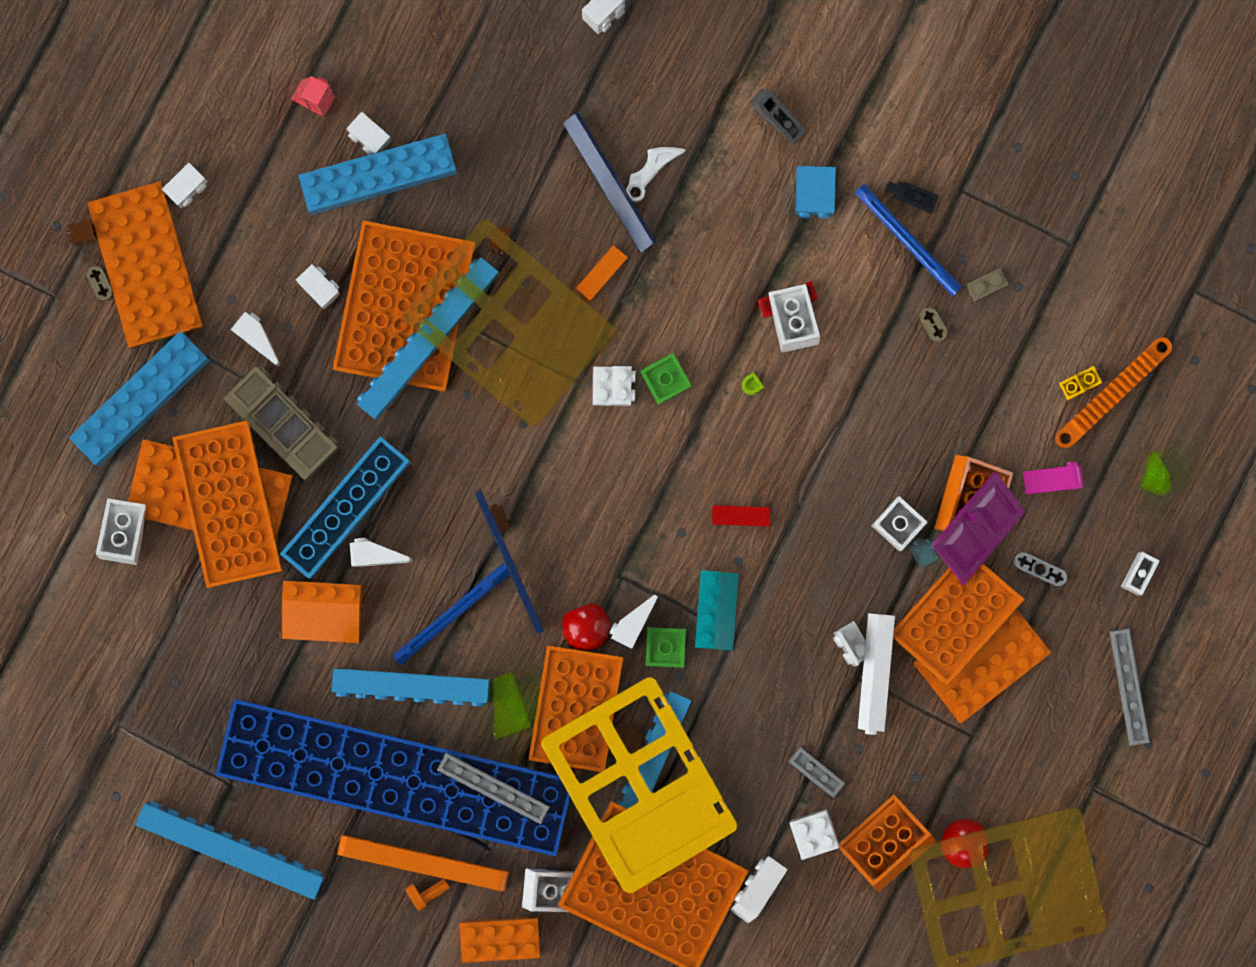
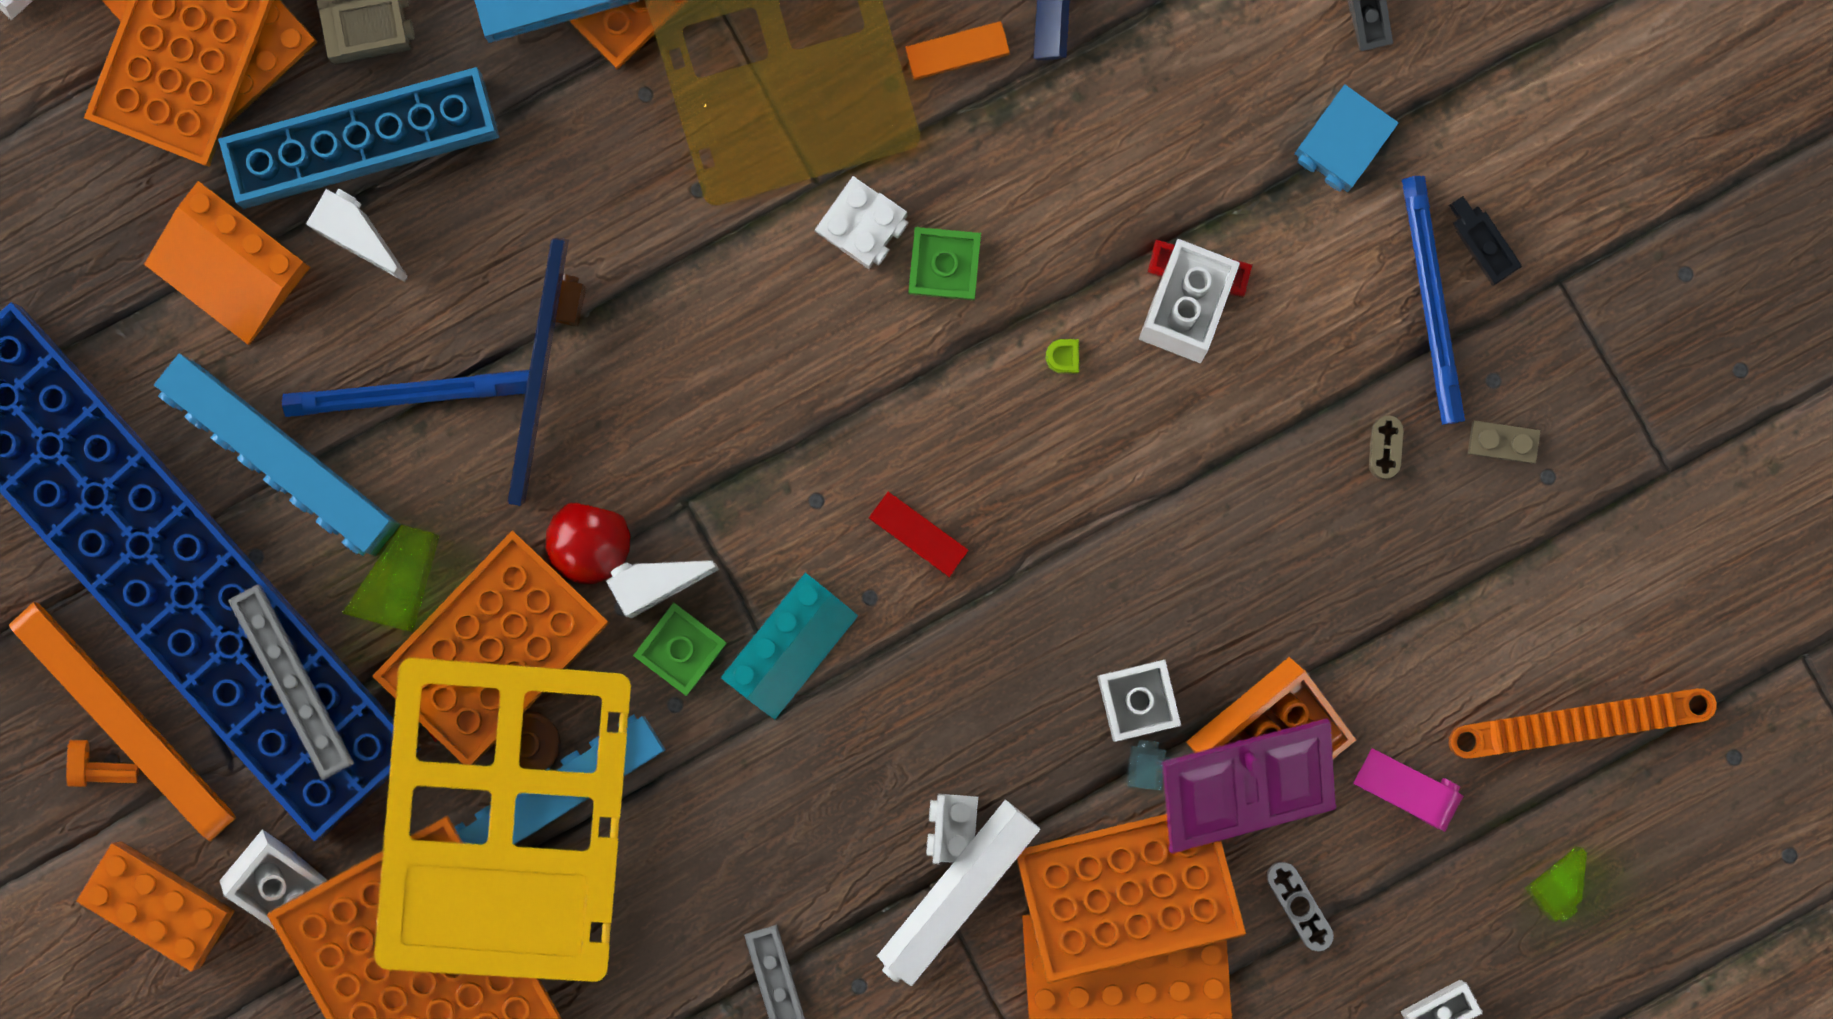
camera: 40 degrees right, 0 degrees up
yellow slope [1059,366,1103,400] -> none

